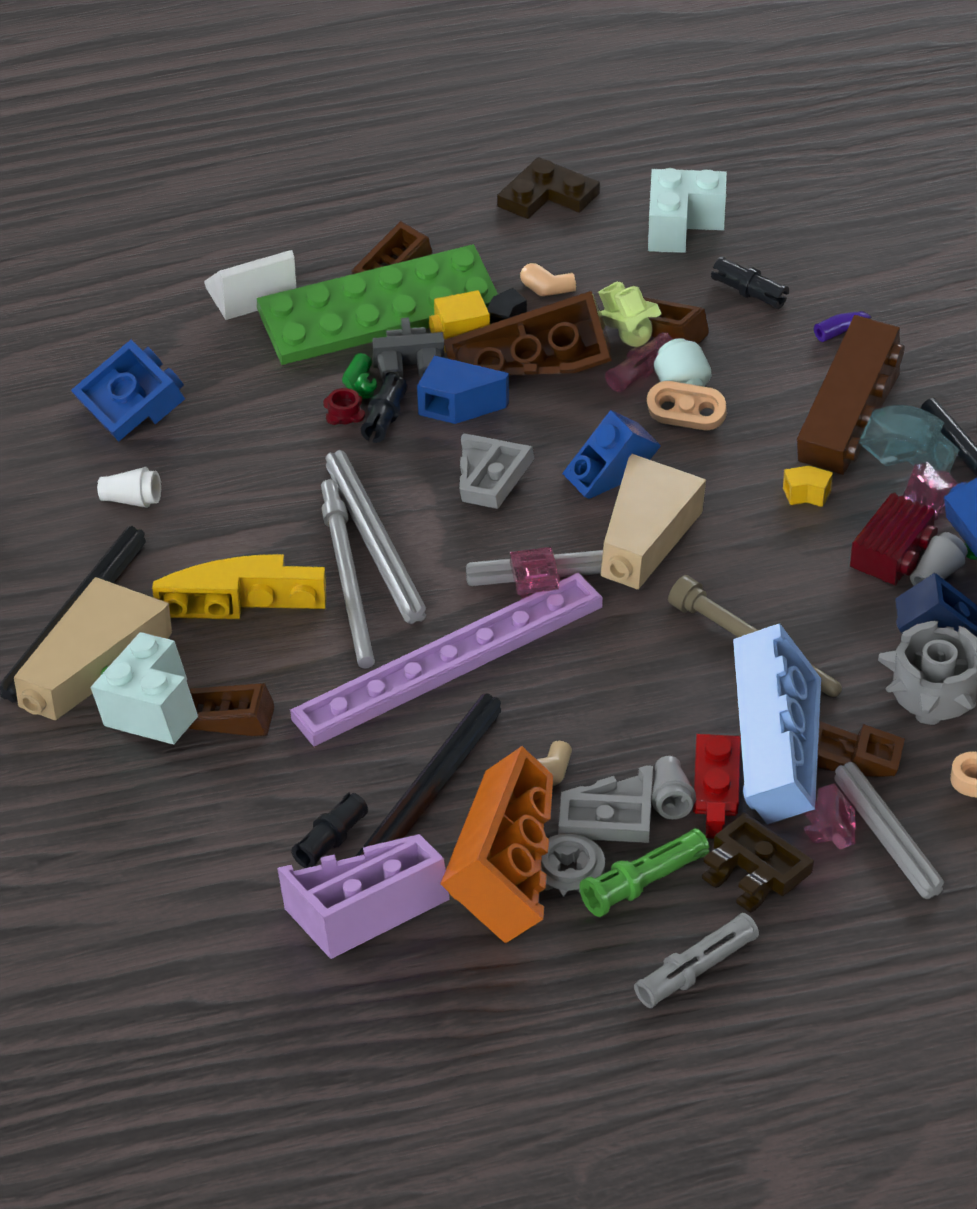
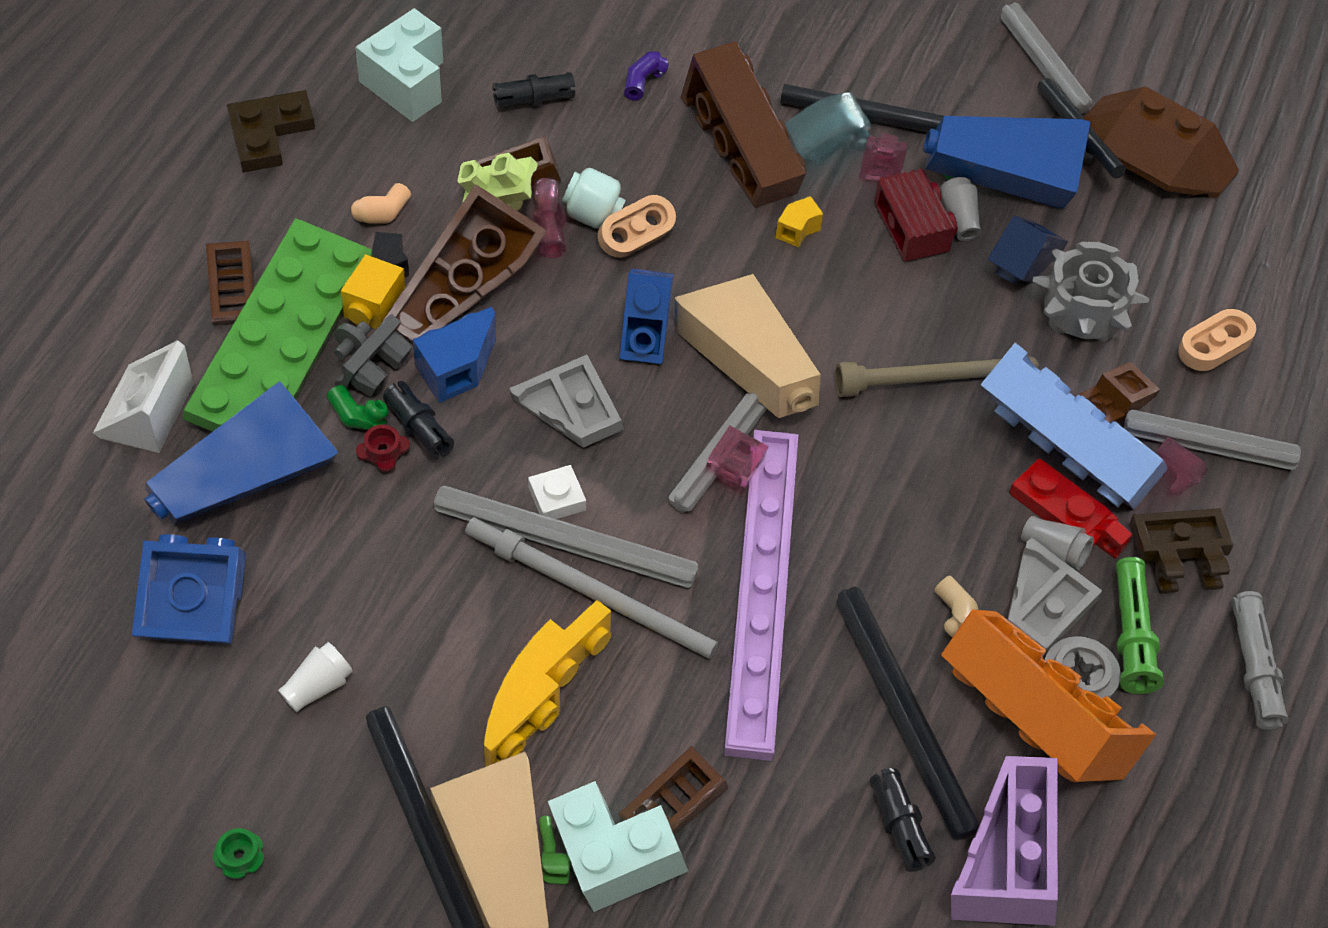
camera: 55 degrees left, 10 degrees up
none -> blue slope [144,381,338,525]
none -> white plate [528,465,586,519]

